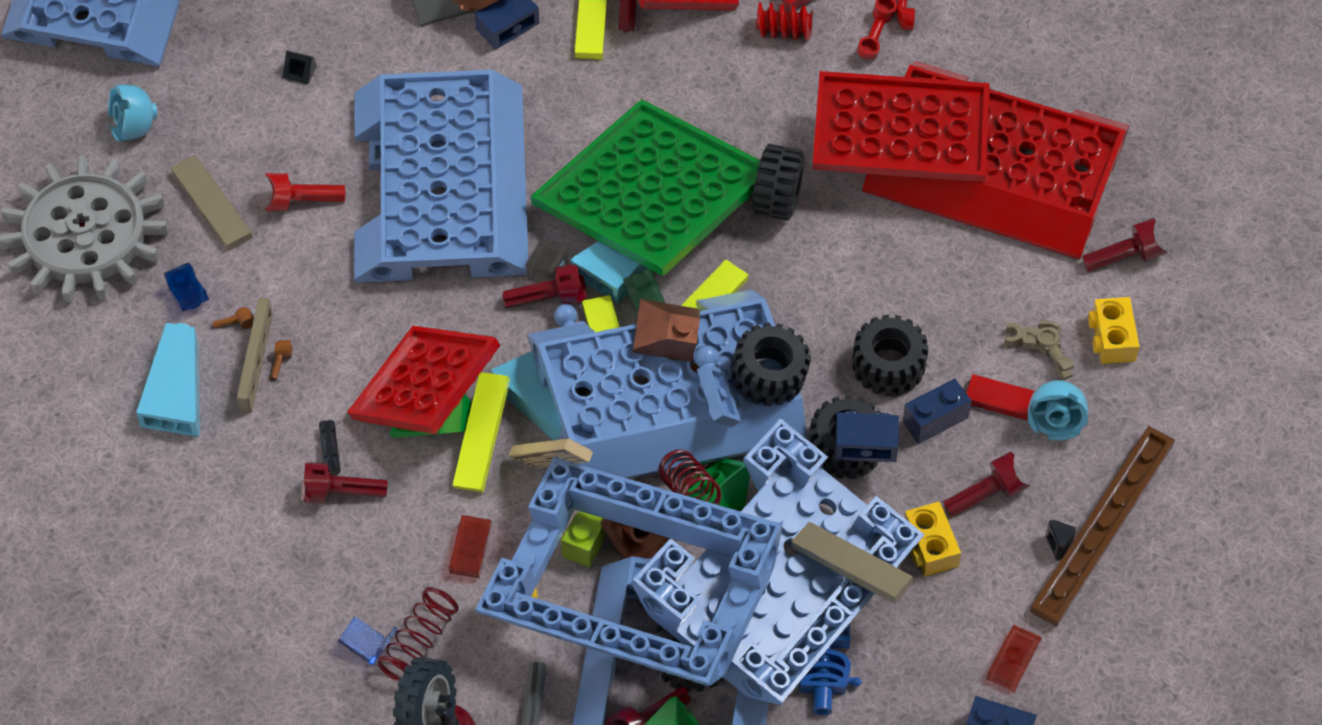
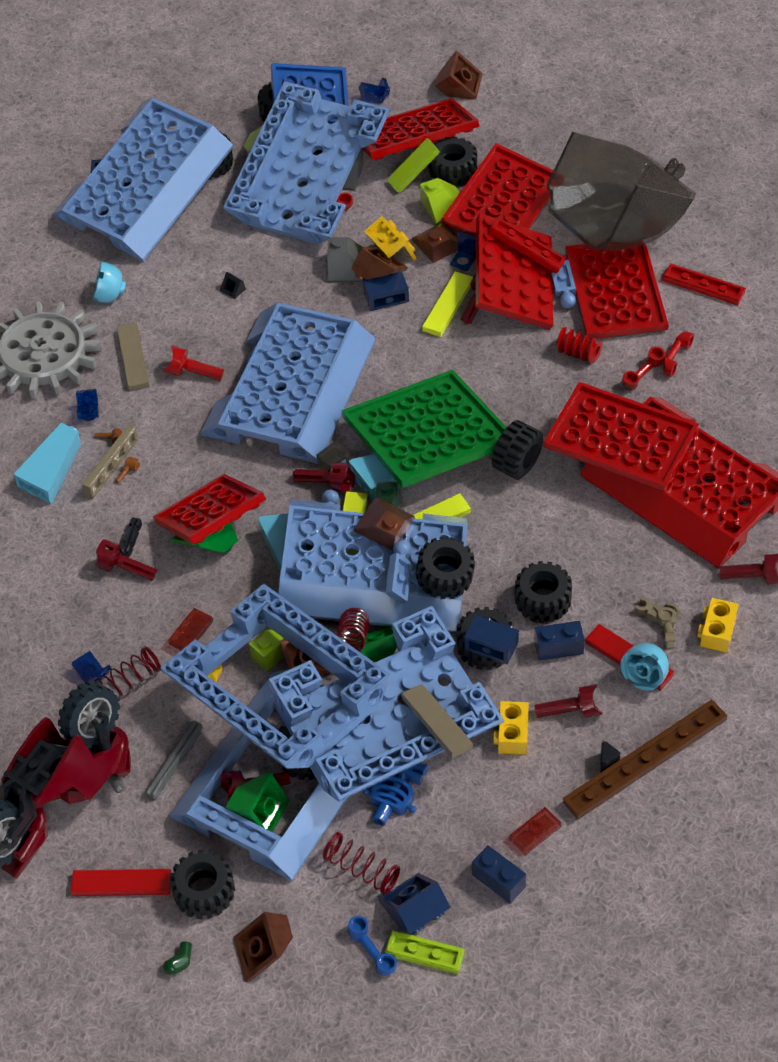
camera: 25 degrees right, 5 degrees down
neon yellow tile [452,372,510,493] -> none
tan tile [508,438,593,468] -> none

